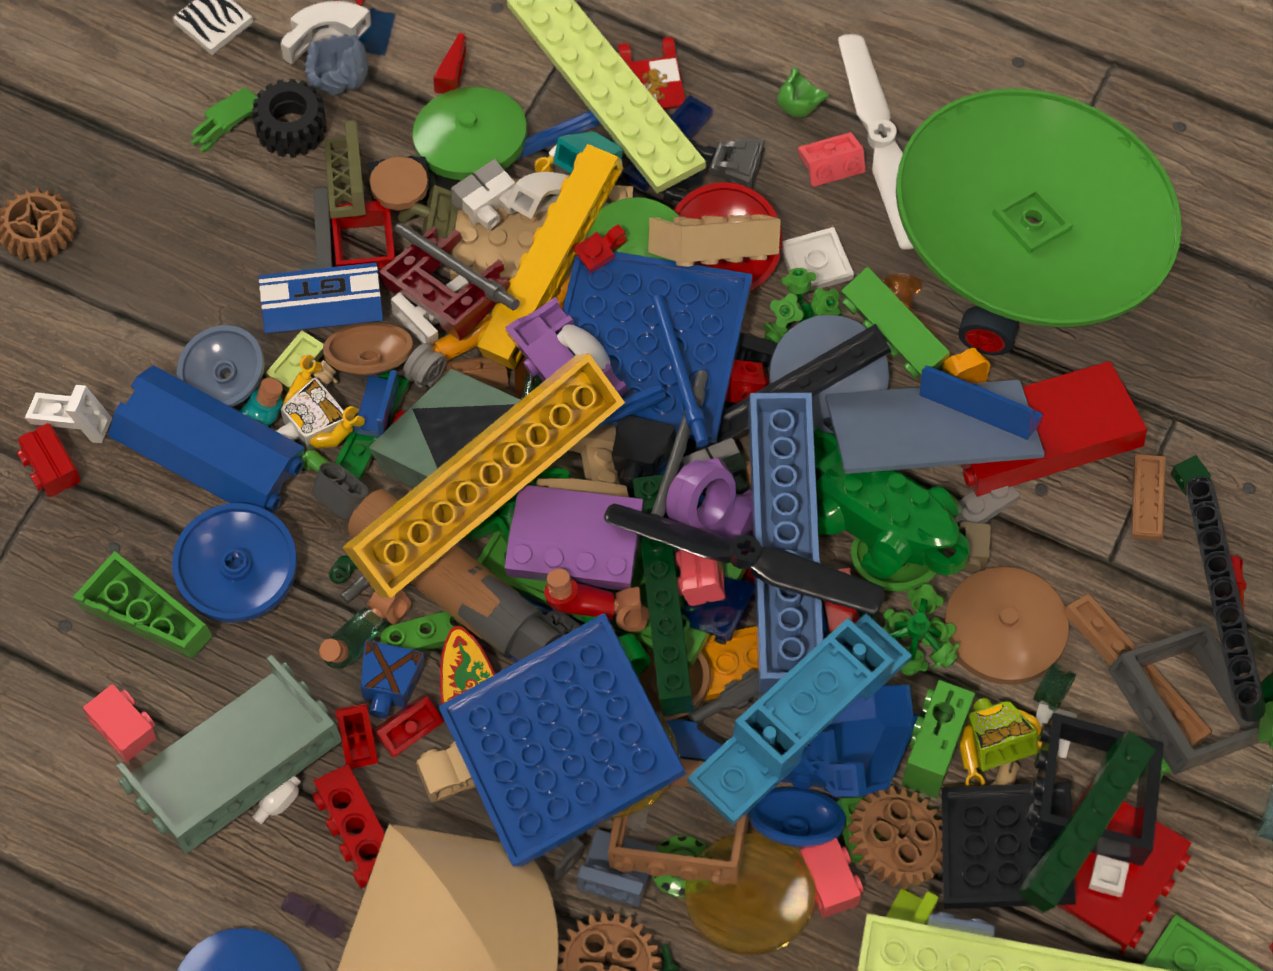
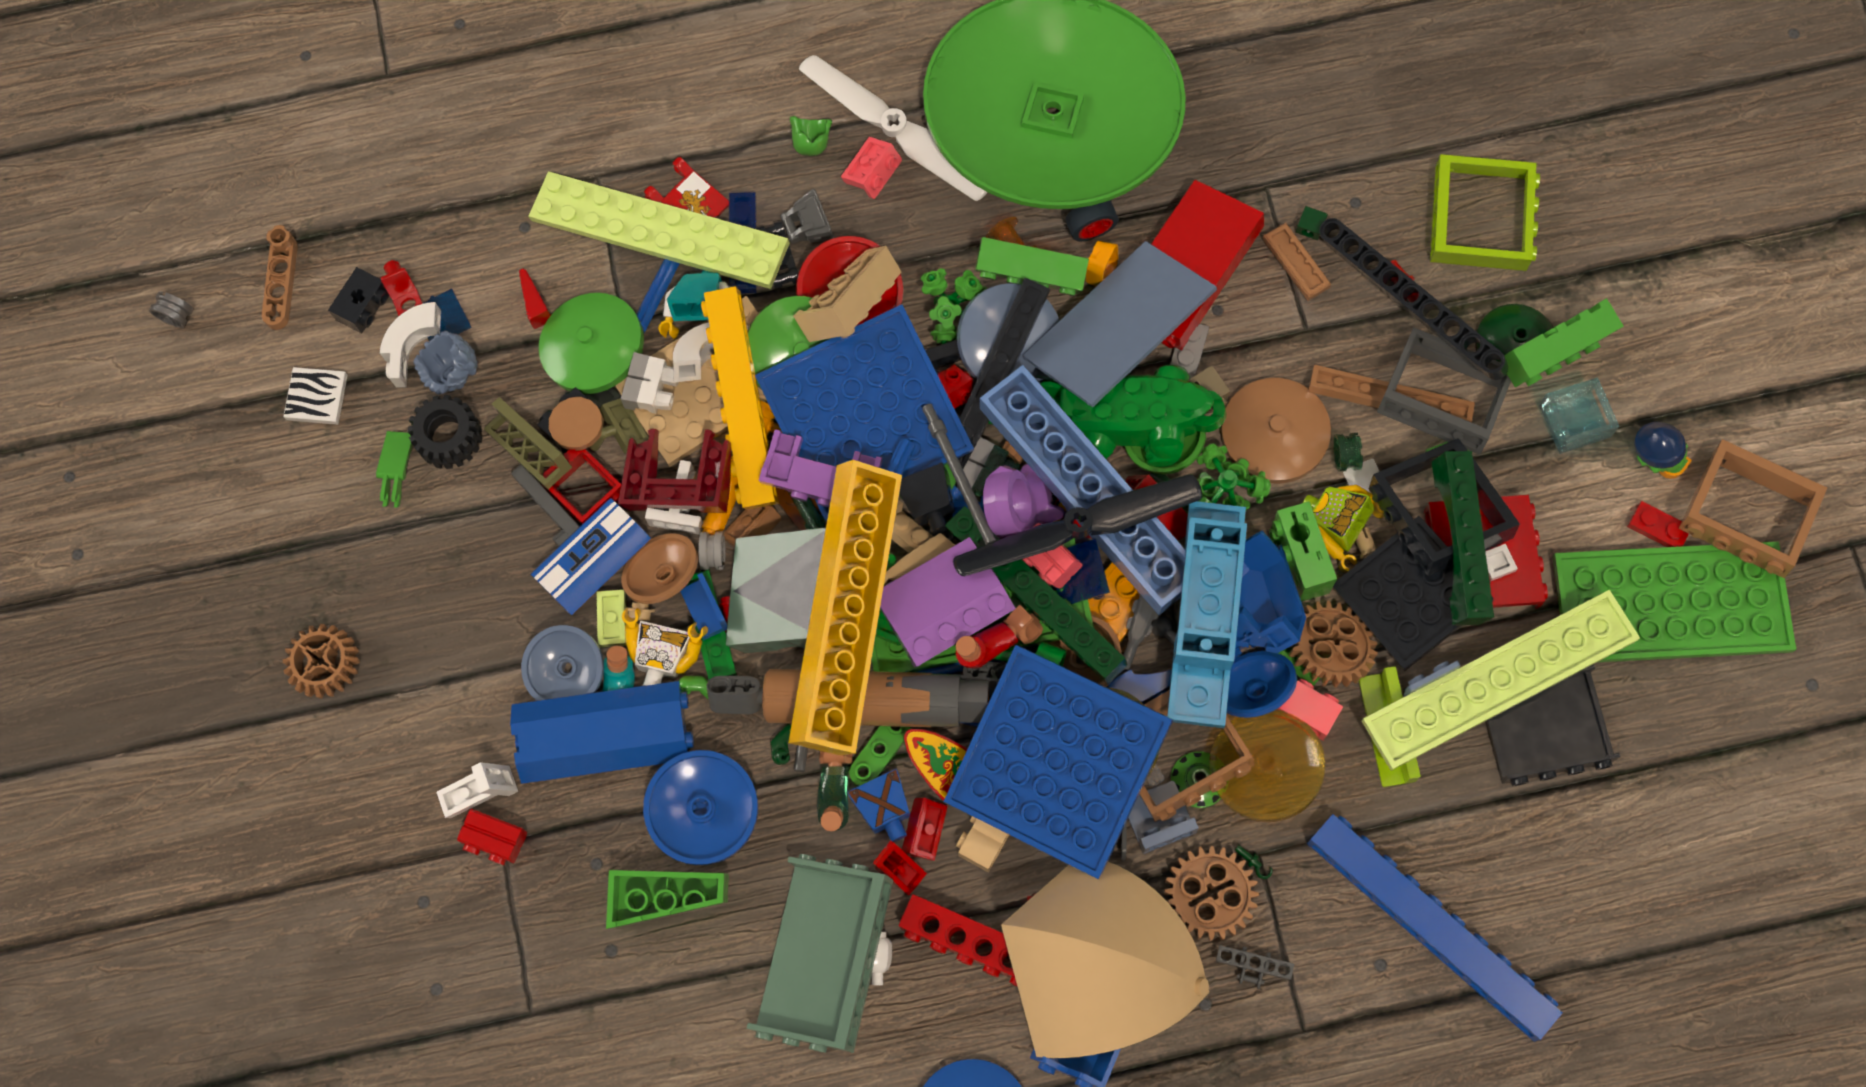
camera: 30 degrees left, 10 degrees up
coral brick [83,684,156,763] -> none
axle [281,891,345,938] -> none
dark grey bar [395,222,520,310] -> none
white dish [557,324,610,369] -> none
red plate [573,224,627,275] -> none
blue bar [652,295,709,447] -> none
white tile [781,227,854,293] -> none
blue panel [919,366,1042,440] -> none

